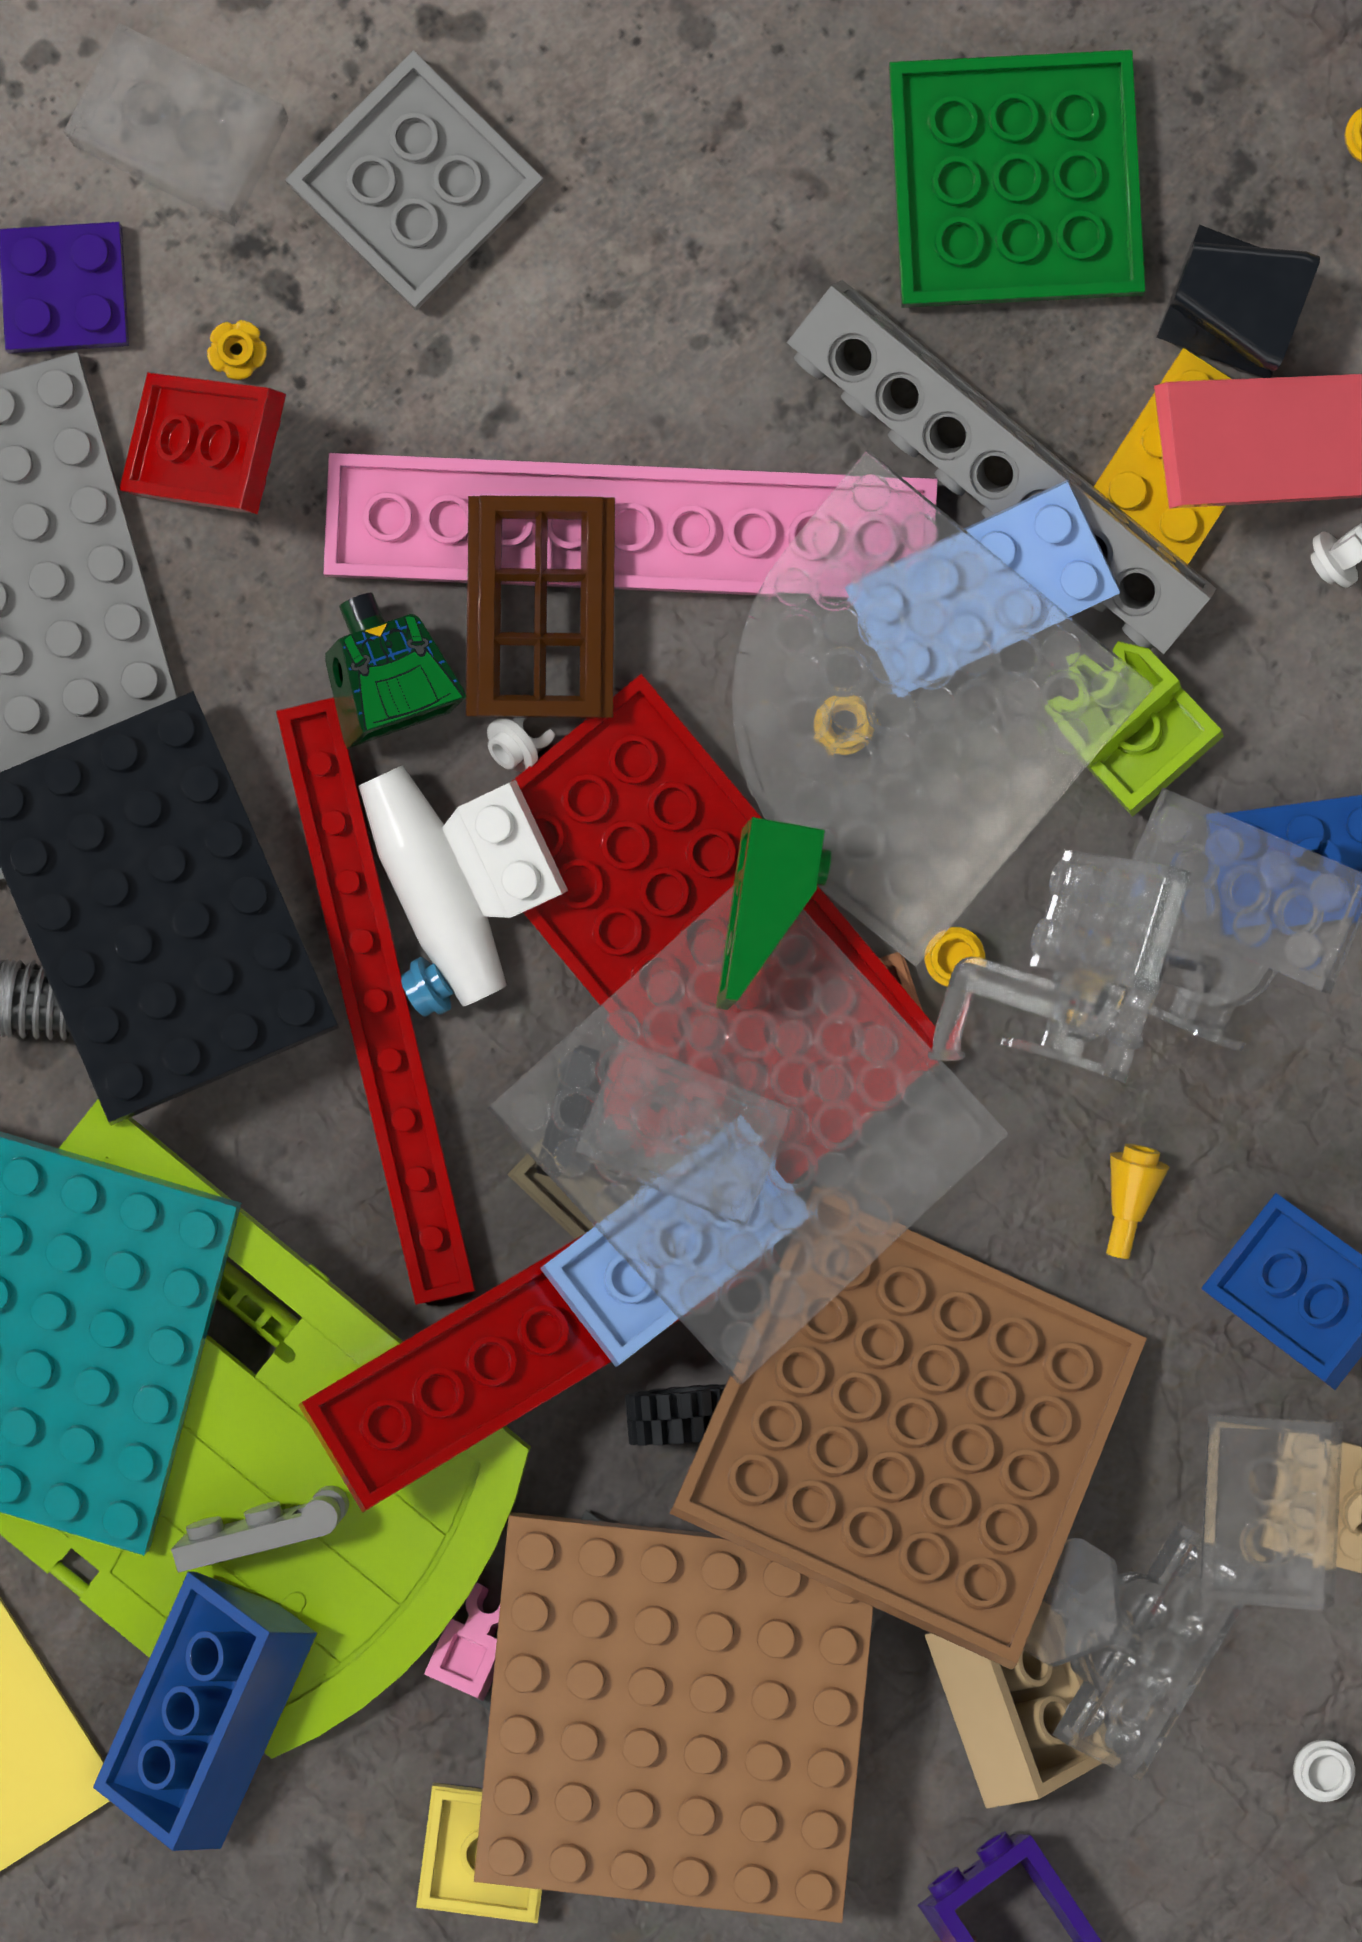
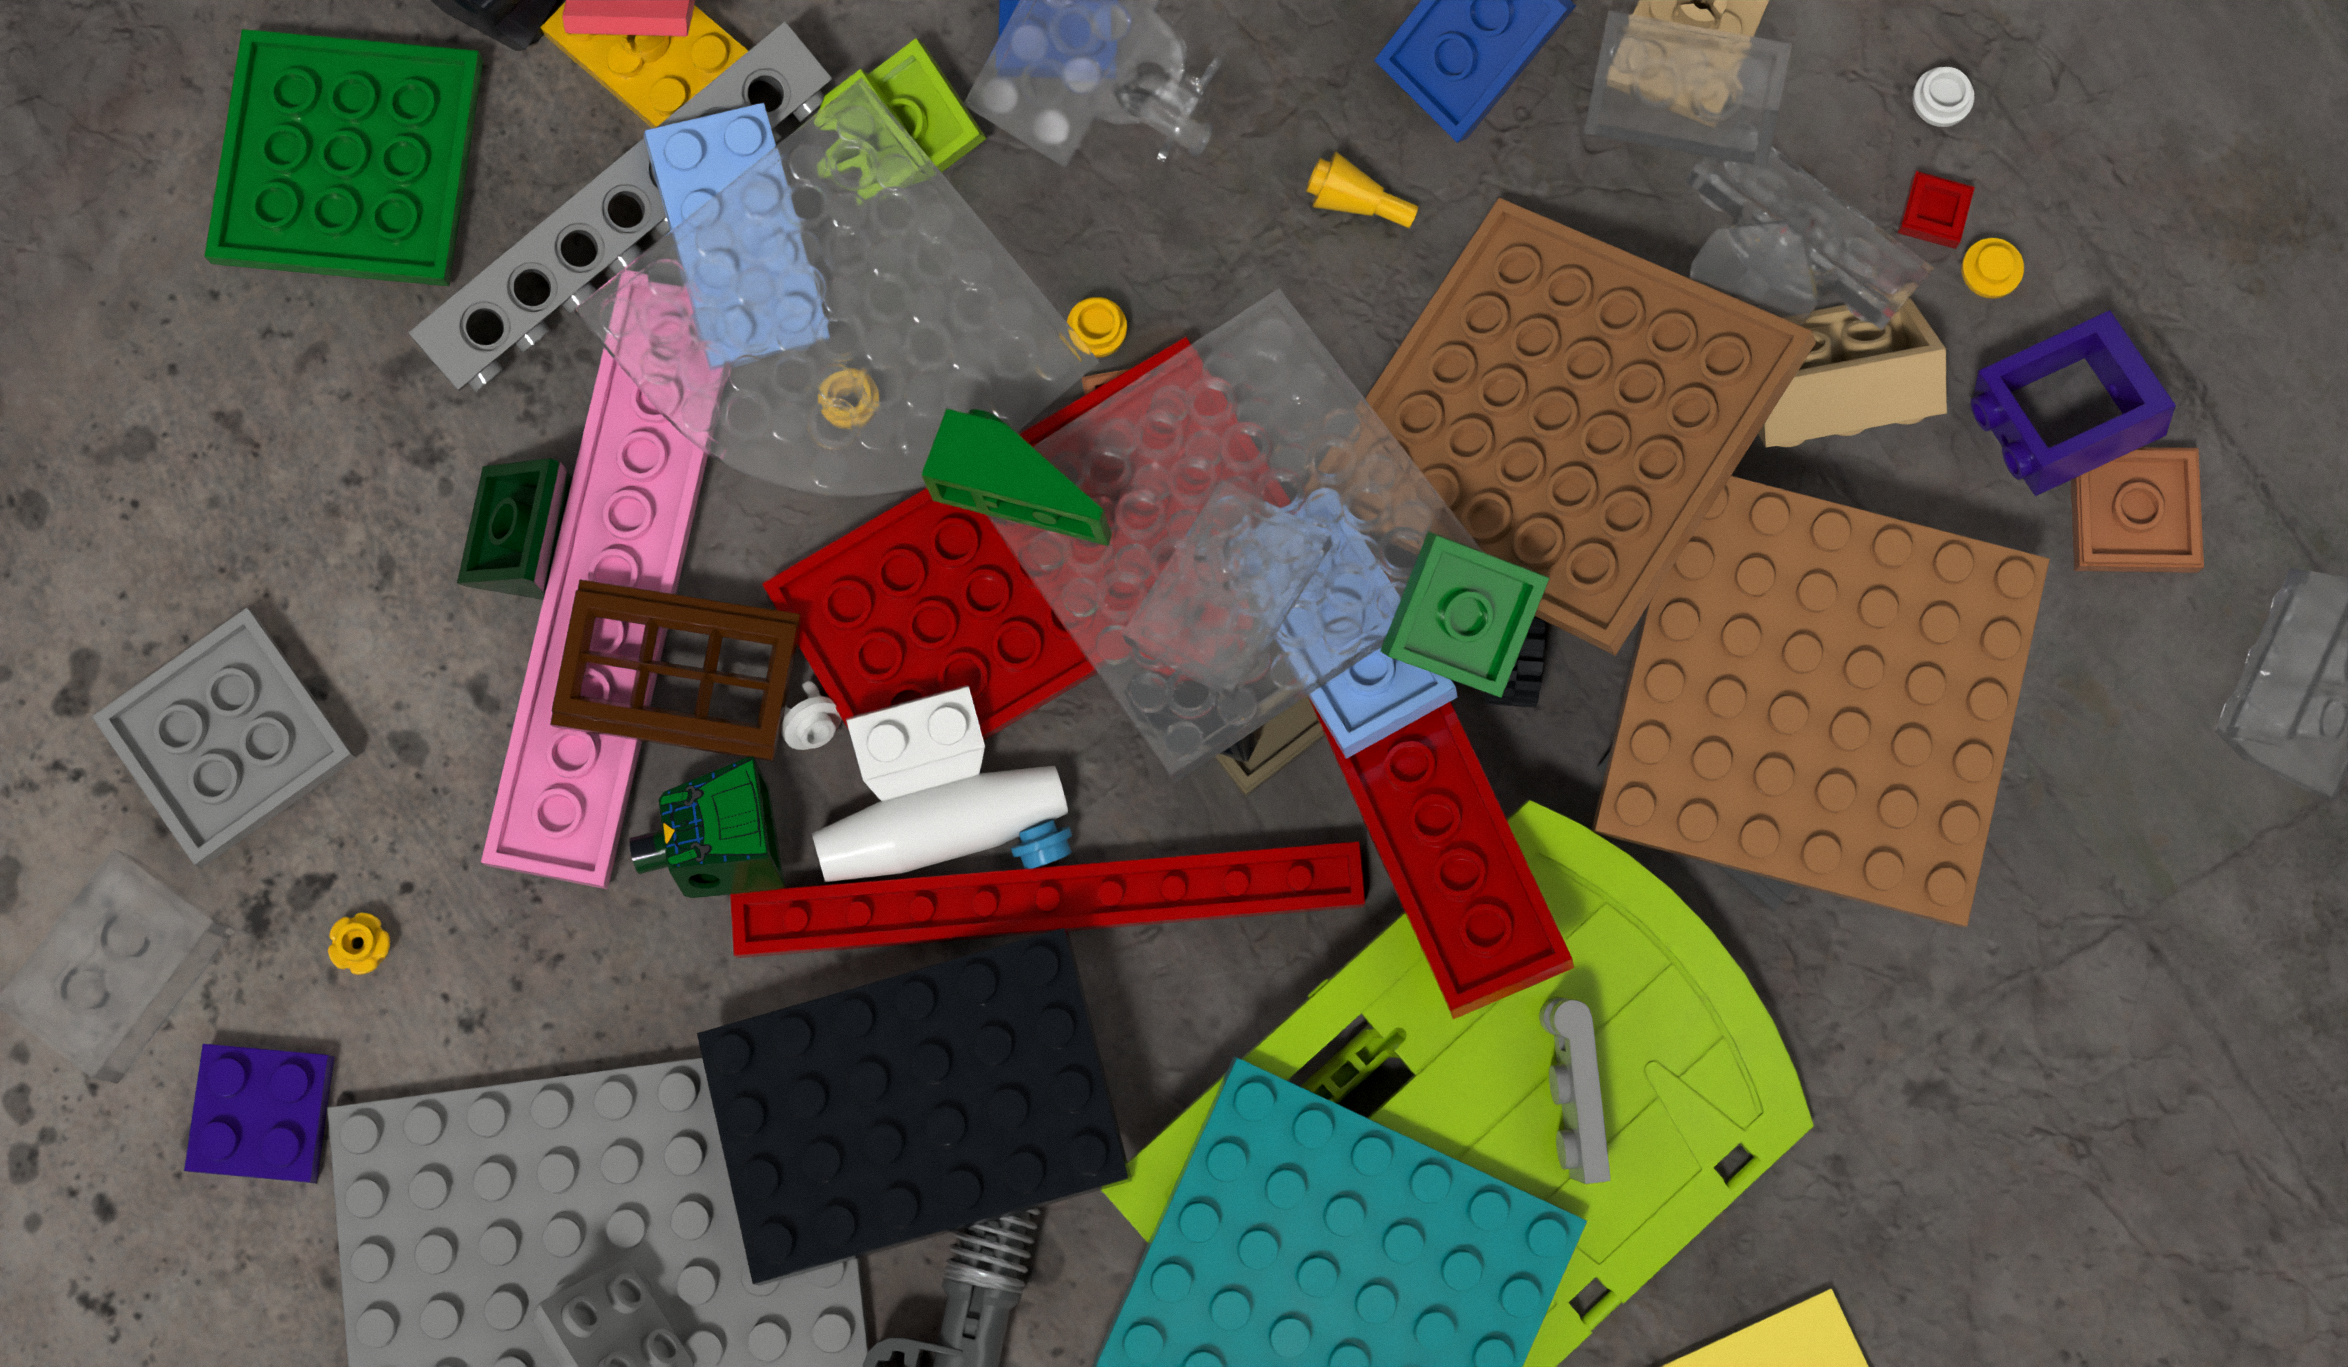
camera: 75 degrees left, 10 degrees down
blue slope [93,1572,317,1851] -> none
red plate [119,372,286,515] -> none
light yellow plate [416,1783,542,1923] -> none
bright pink plate [424,1583,500,1701] -> none
clear plate [927,850,1192,1083] -> none
none -> dark green slope [457,458,572,600]
none -> green plate [1380,531,1550,698]
none -> red tile [1897,171,1975,249]
none -> yellow plate [1961,238,2024,299]

